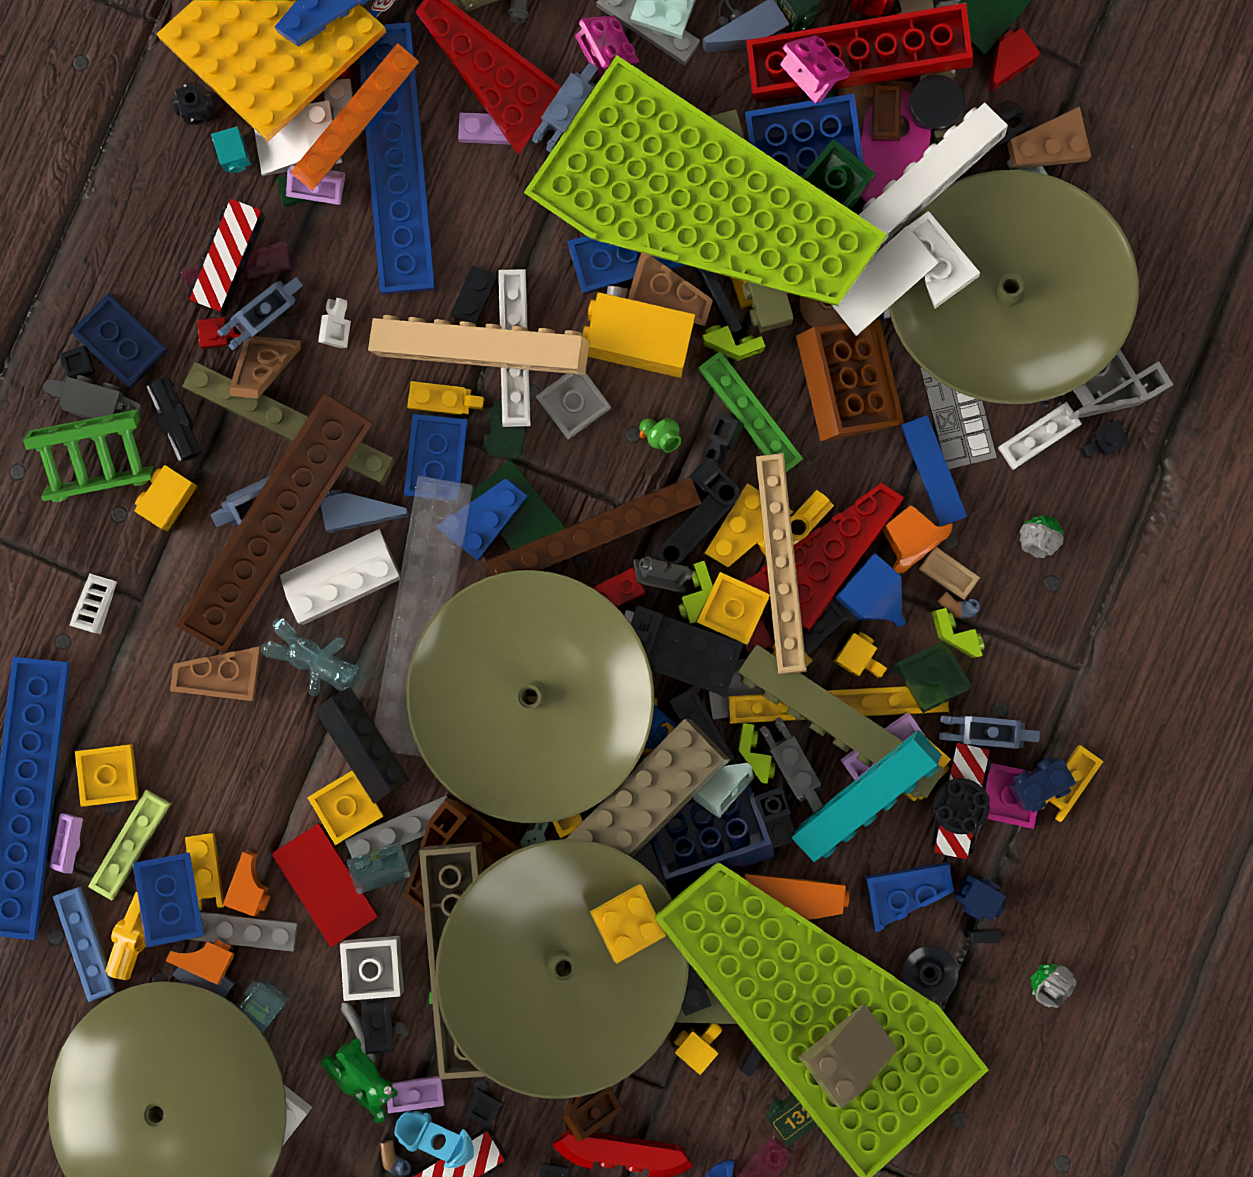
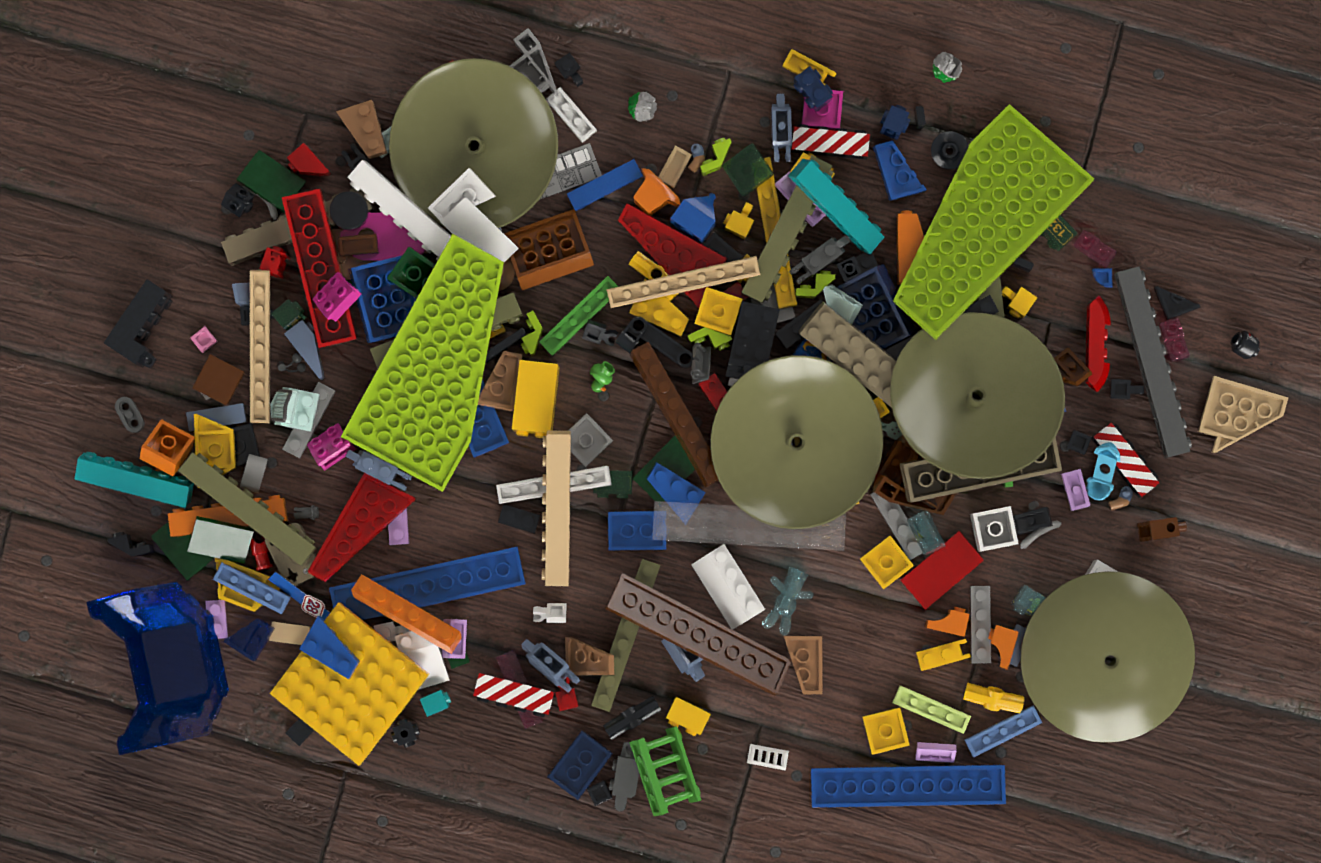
camera: 90 degrees left, 0 degrees up
blue plate [133,853,204,948] -> none
black brick [315,687,410,804] -> none
green animal [319,1038,398,1124] -> none
sand blue slope [320,490,410,533] -> none
yellow hinge [407,381,485,416] -> none
yellow plate [590,884,666,963] -> none
light grey hinge [607,286,629,299] -> none
dark tan slope [799,1004,898,1109] -> none
black tile [932,778,990,835] -> none

